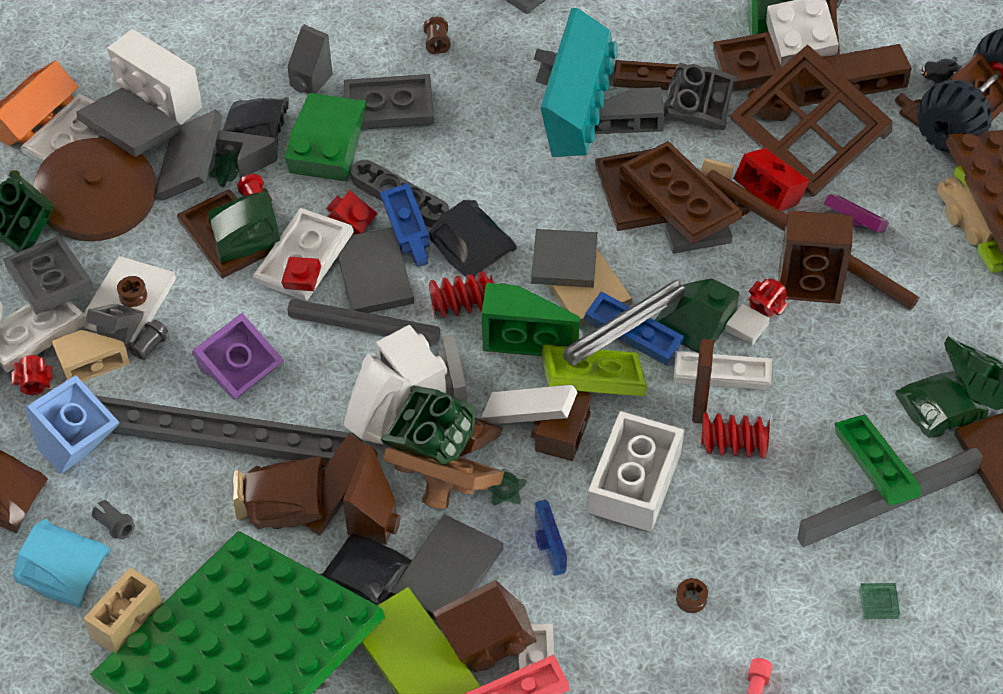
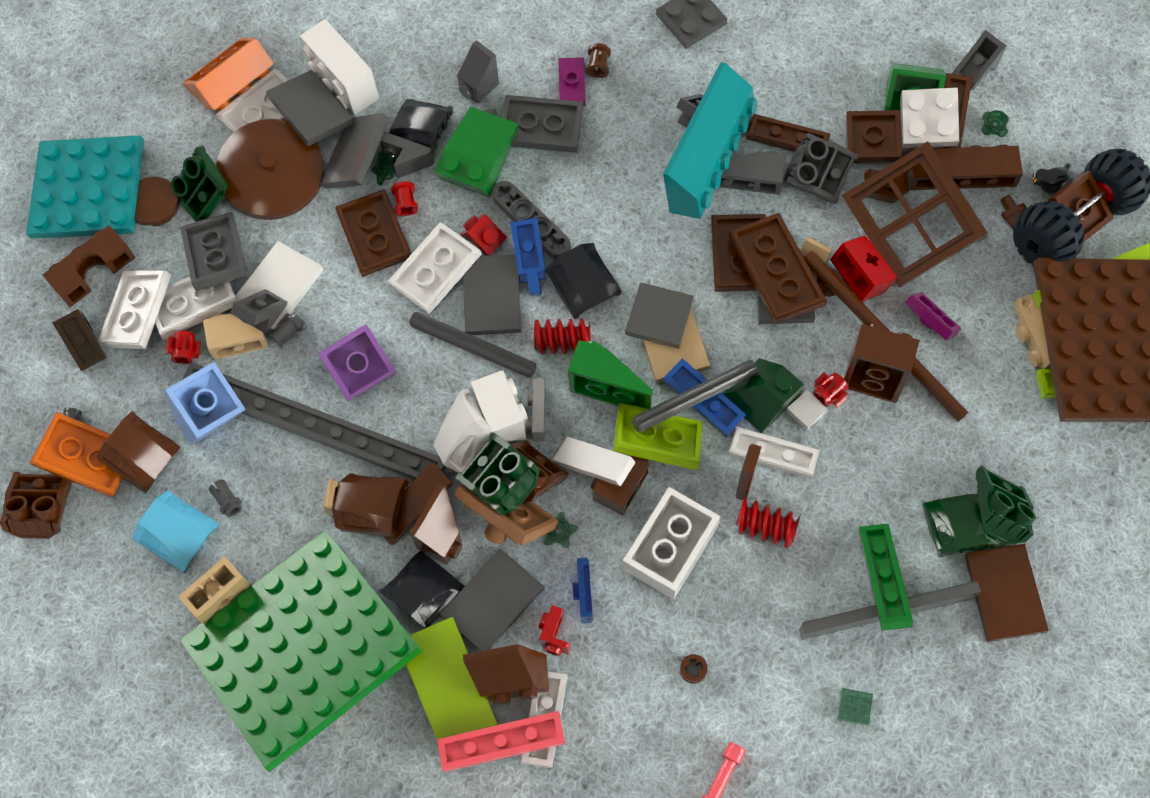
camera: 15 degrees right, 15 degrees up
reddish brown bush [117,276,147,307] -> none
dark green slope [208,188,280,262] -> none
red plate [281,257,321,291] -> none
none -> red bracket [538,605,571,656]
none -> magenta plate [558,57,586,106]
none -> clear green plate [981,110,1009,137]

